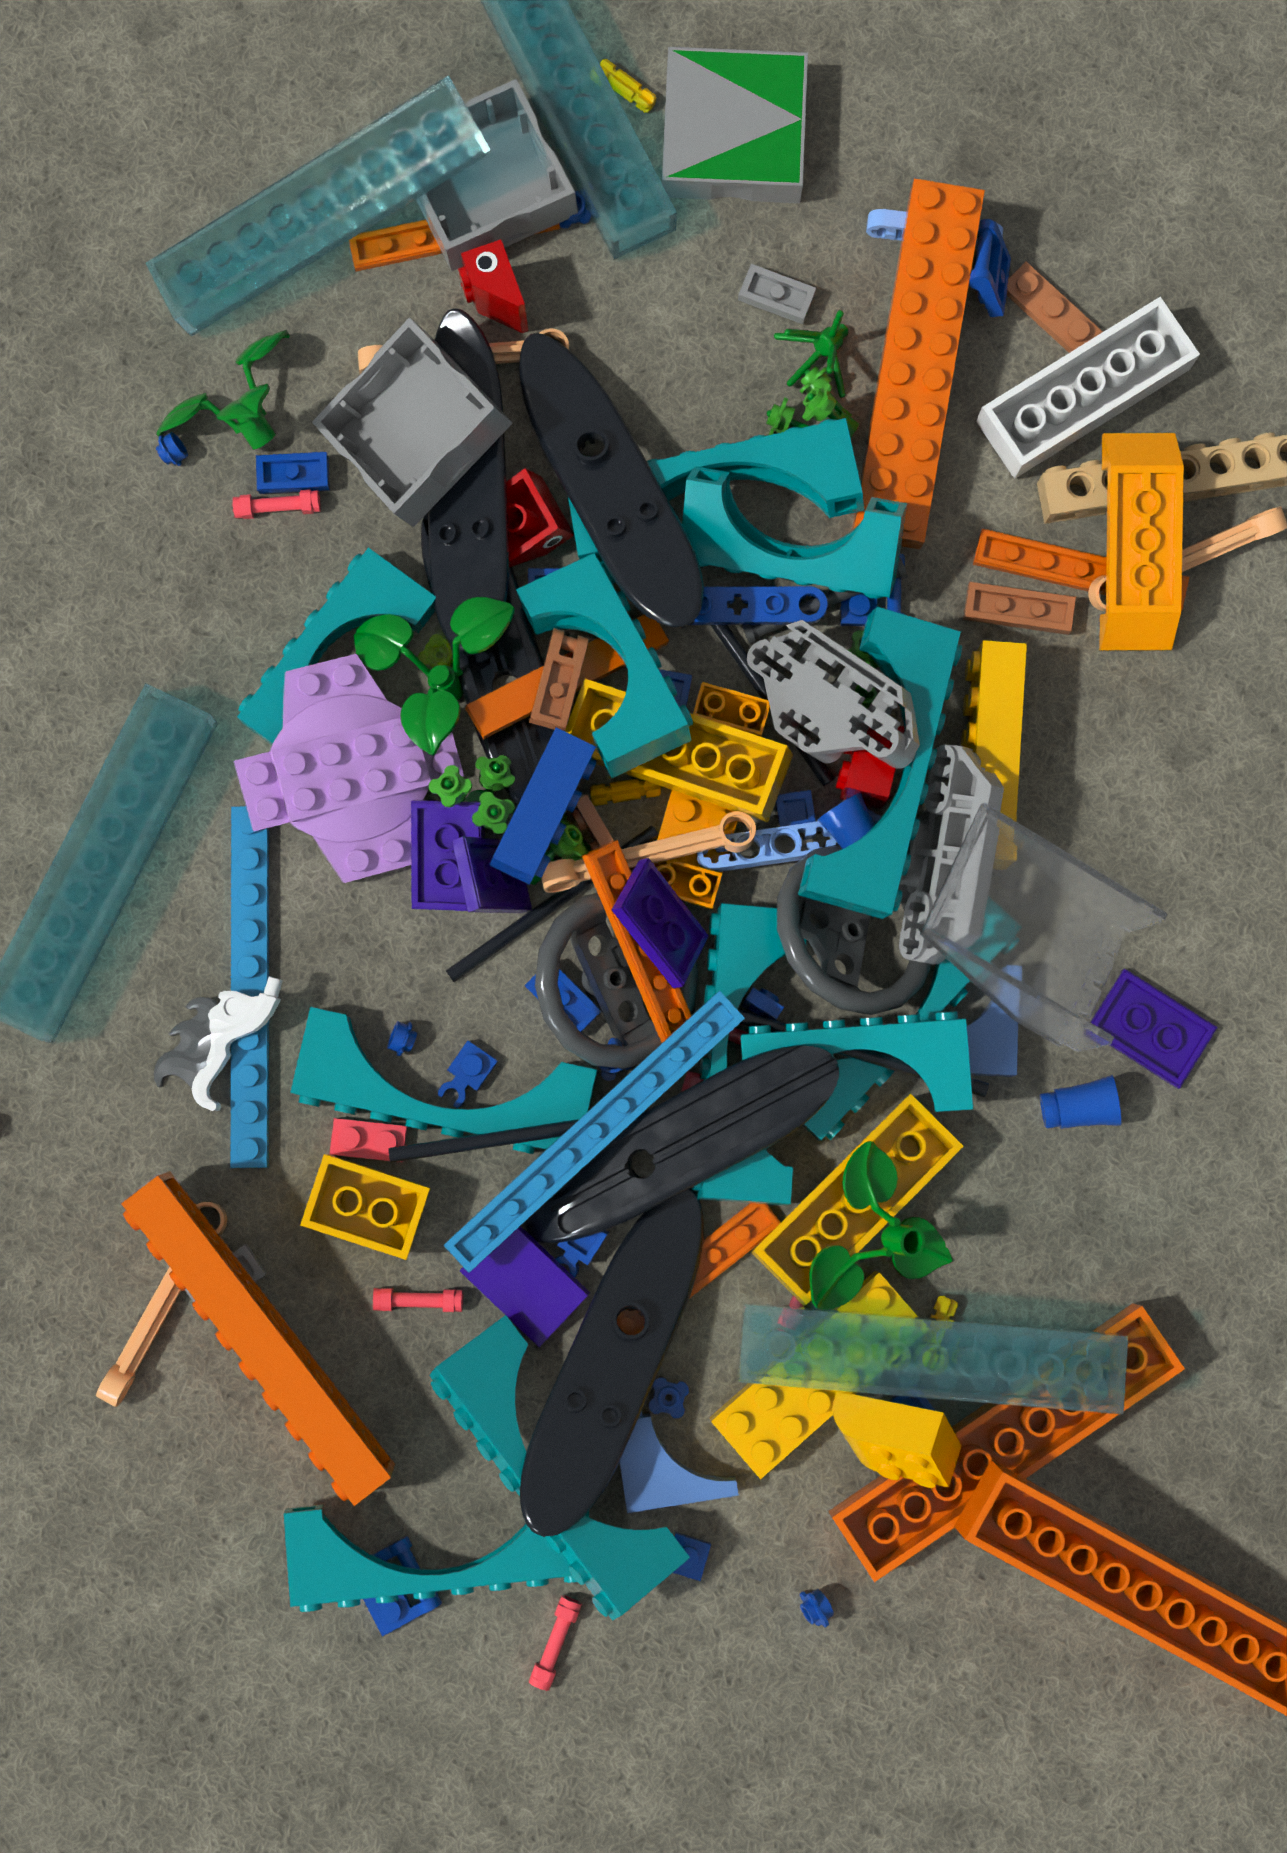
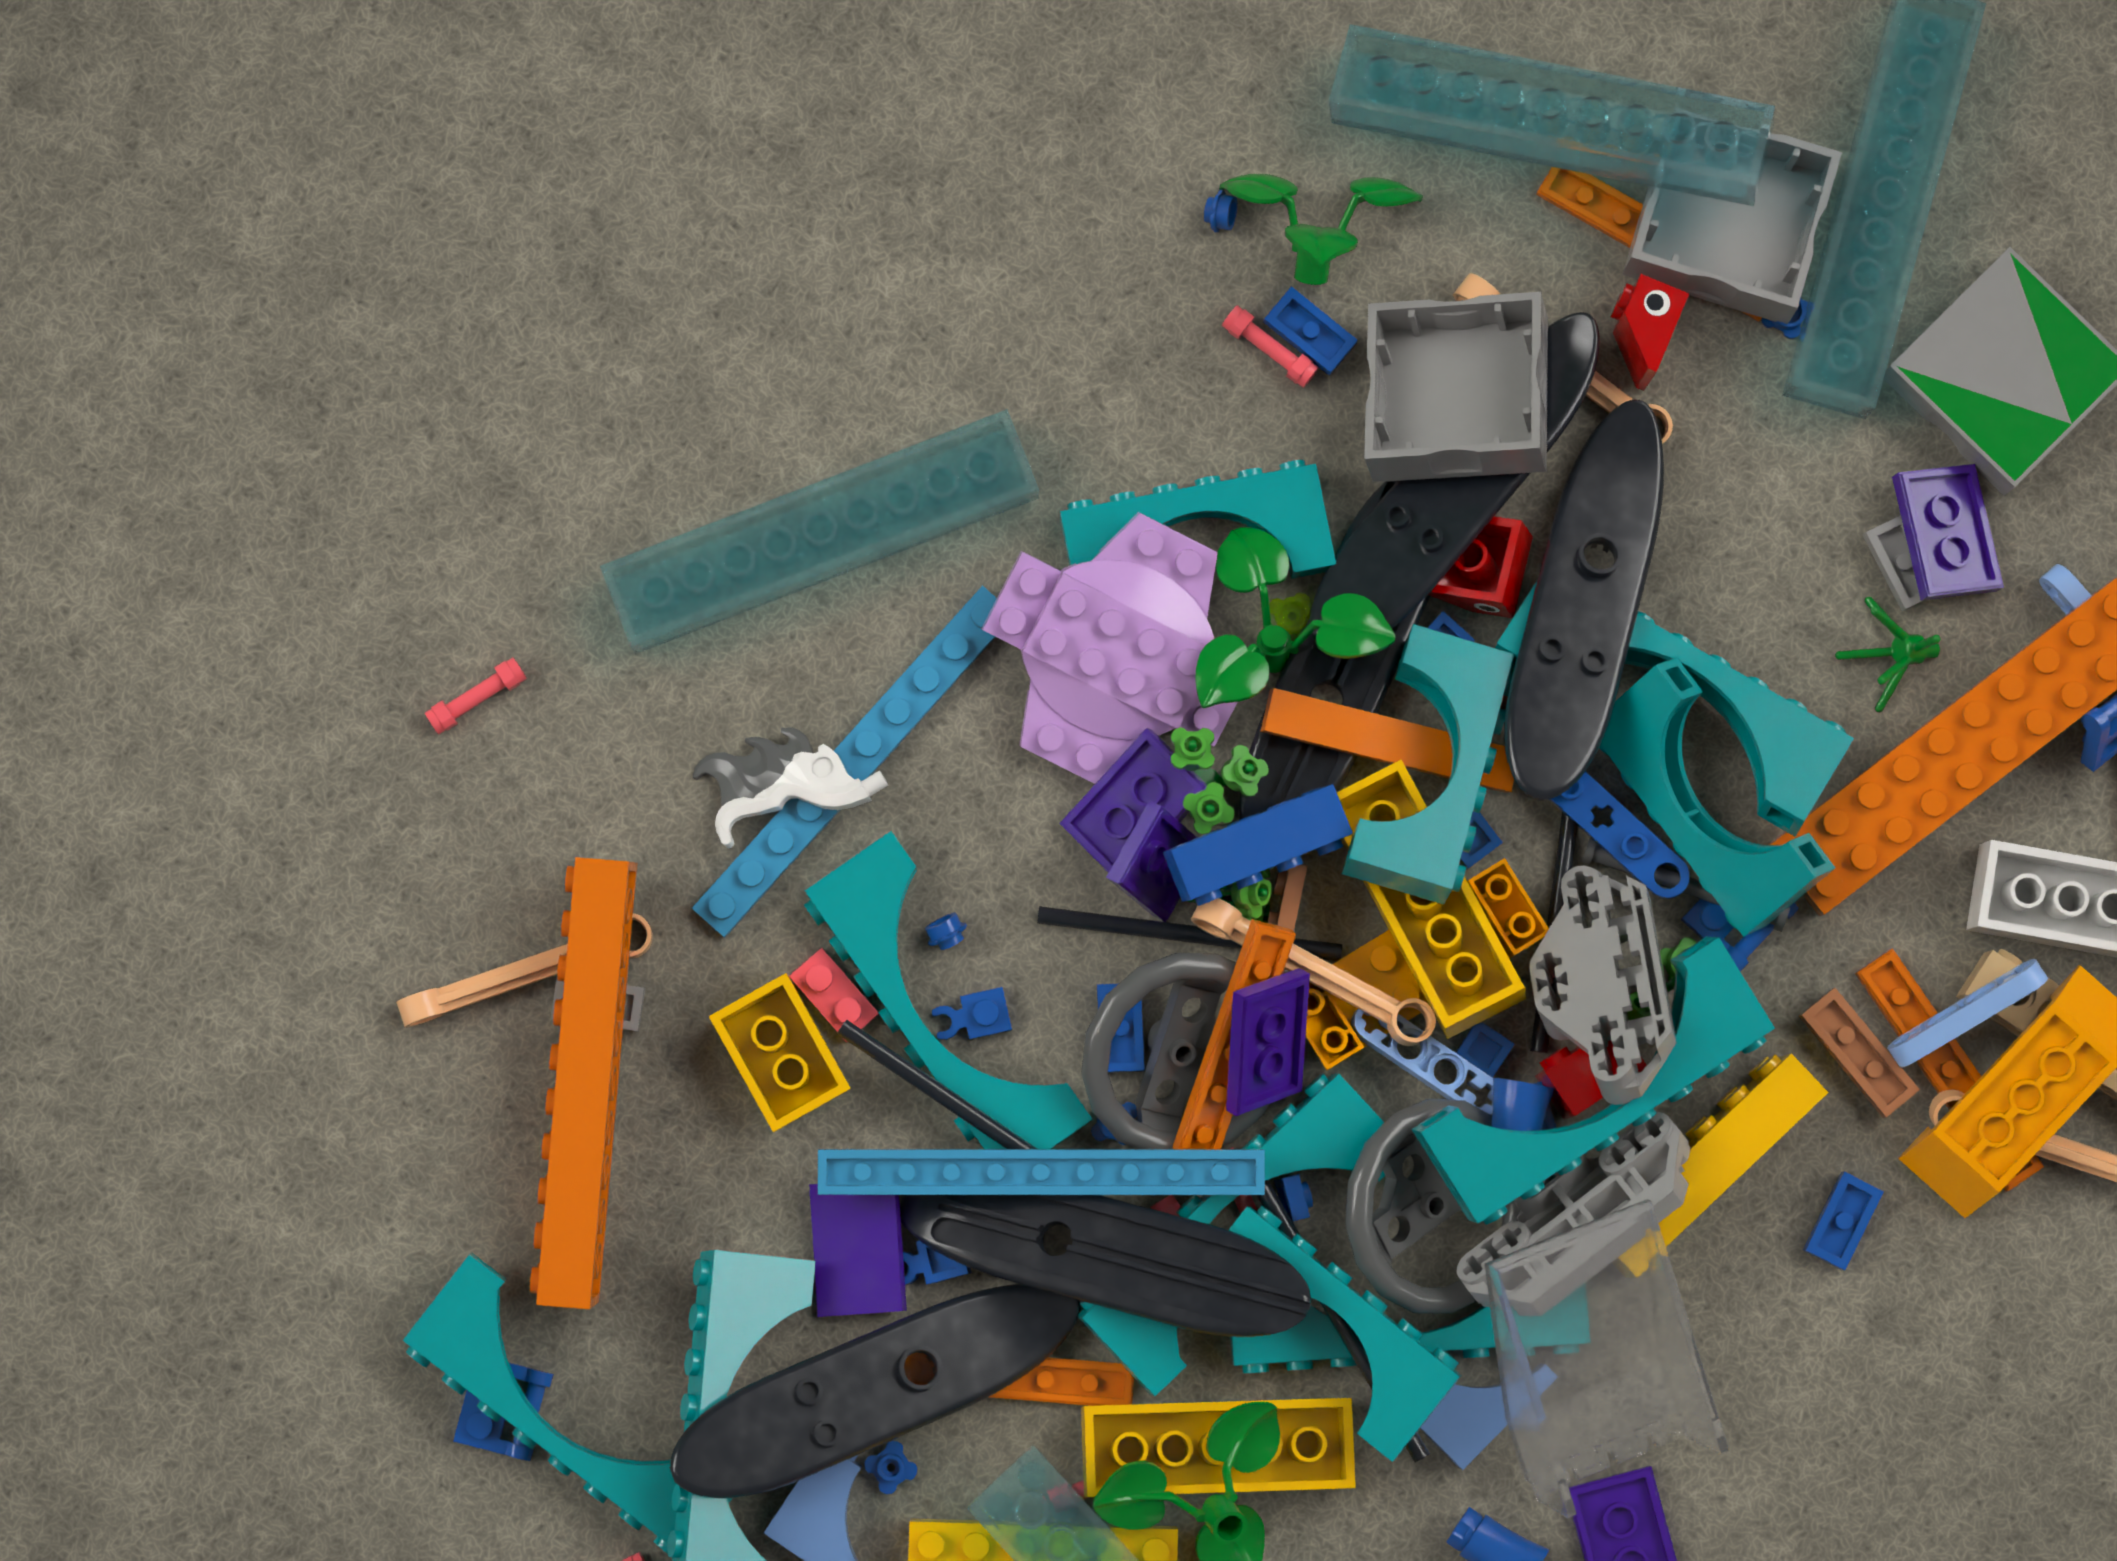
camera: 40 degrees right, 0 degrees up
coral bar [373,1288,463,1312] -> none
nougat plate [529,628,589,731] -> none
yellow axle [590,779,661,806] -> none
yellow axle [595,59,657,113] -> none
bright green plant [766,366,859,438] -> none
none -> blue plate [1803,1171,1884,1270]
none -> light blue beam [1887,959,2048,1068]
none -> tile [1892,464,2004,601]

